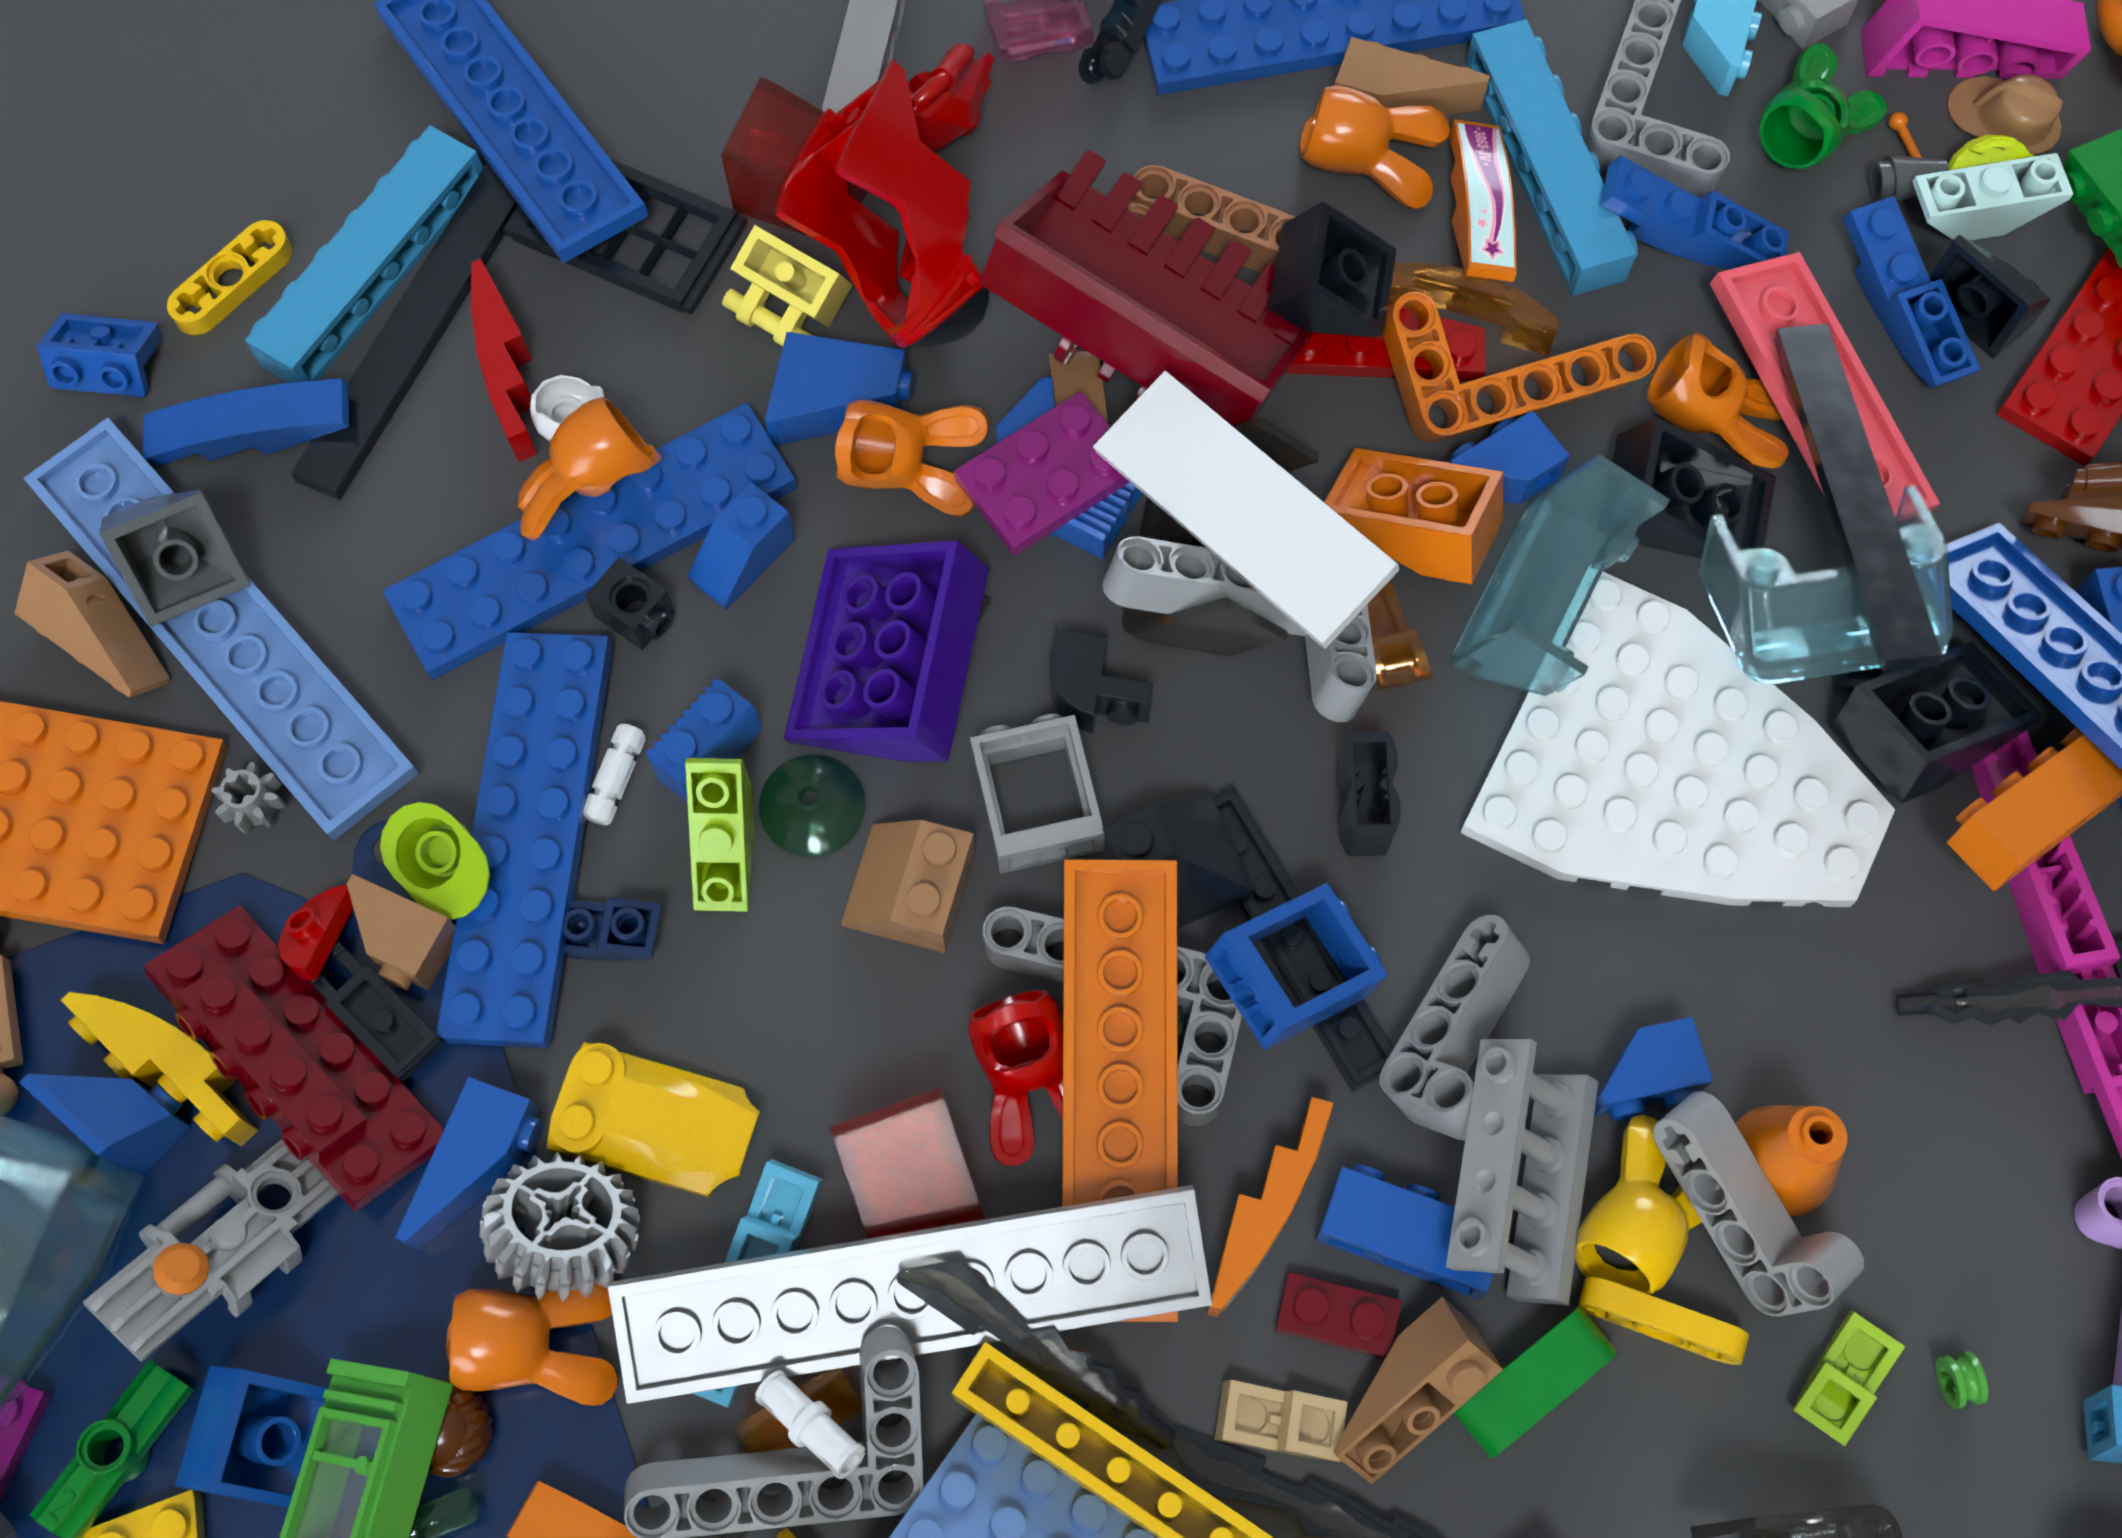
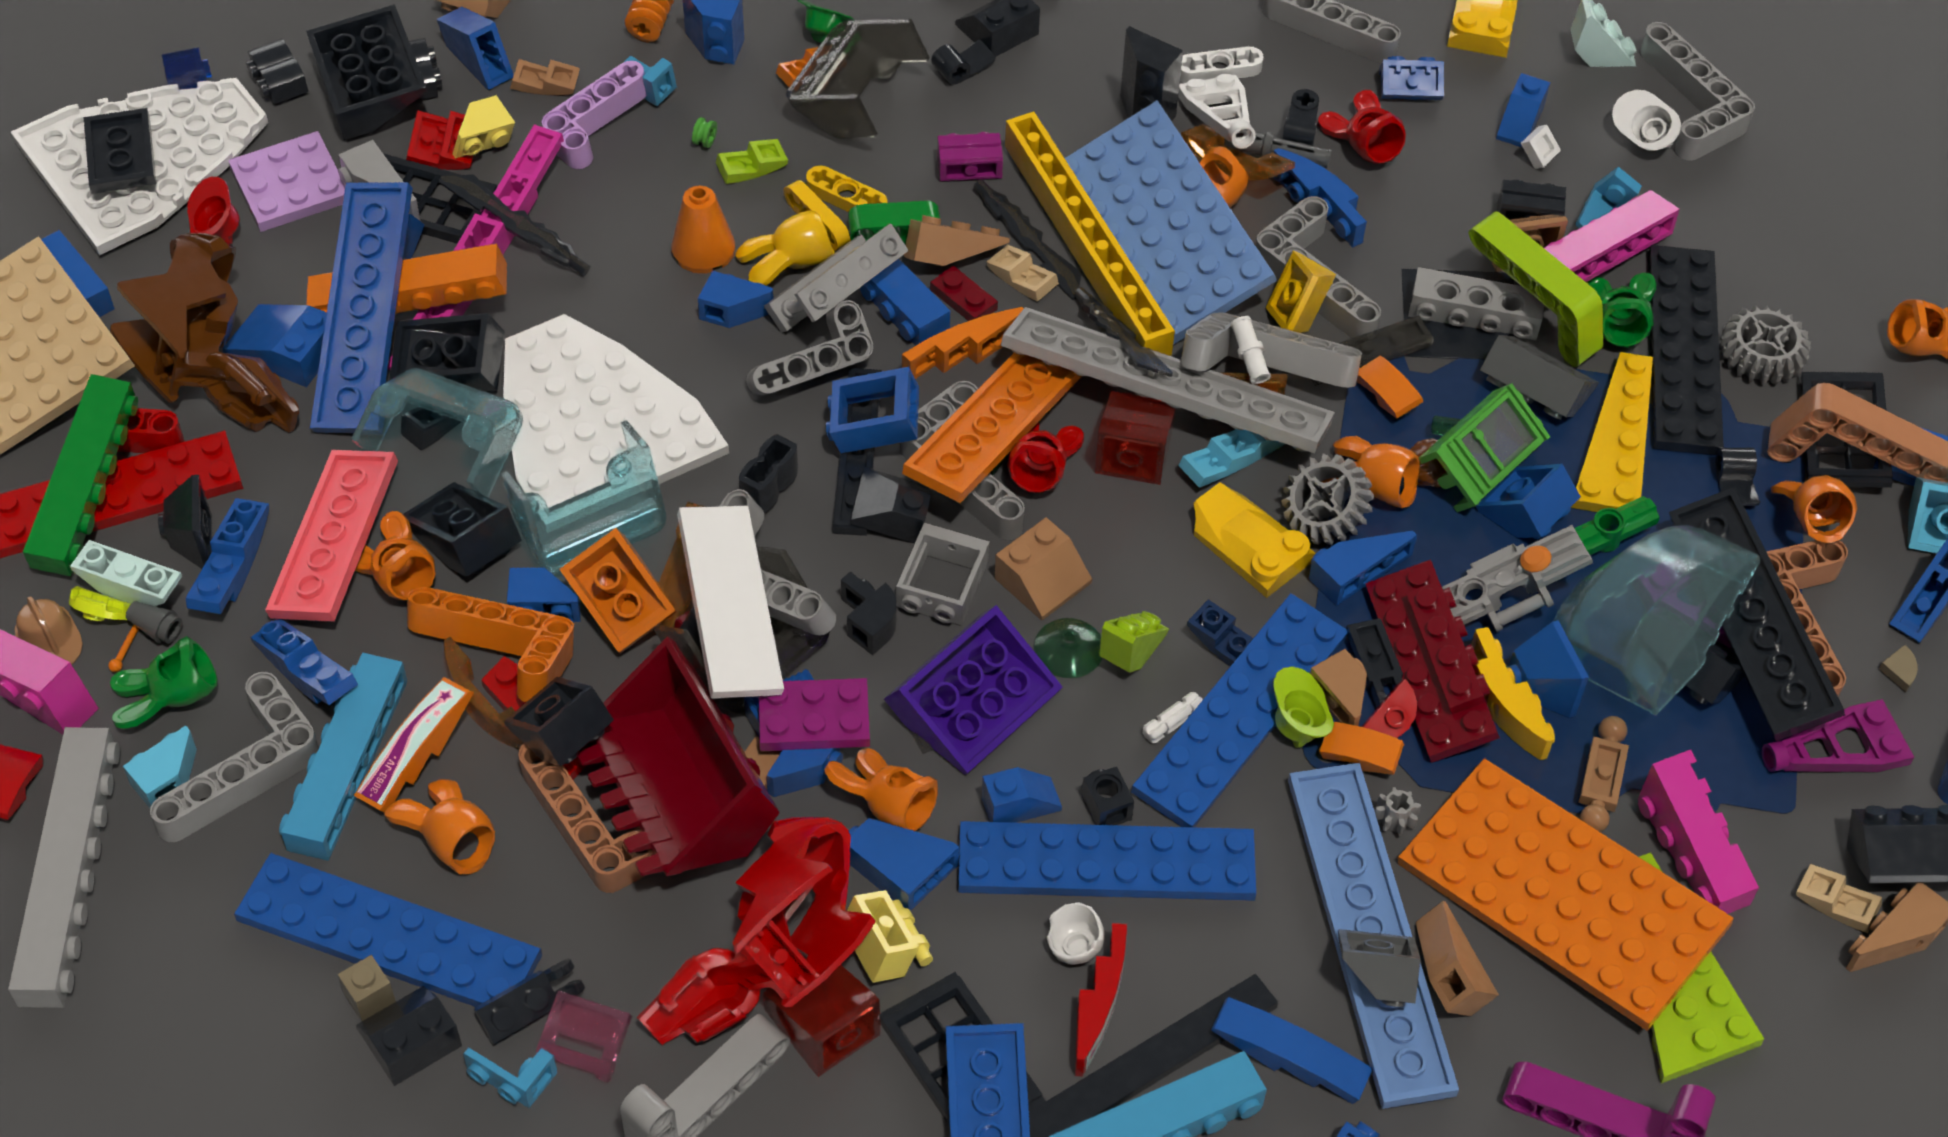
camera: 150 degrees left, 15 degrees down
orange piece [517,397,661,541] -> none
blue brick [646,679,762,803] -> none
medium nougat slope [1334,37,1490,115] -> none
light grey beam [1654,1091,1864,1317] -> none
black tile [1774,324,1942,672] -> none
none -> yellow beam [806,166,887,212]
none -> orange slope [1319,722,1404,775]

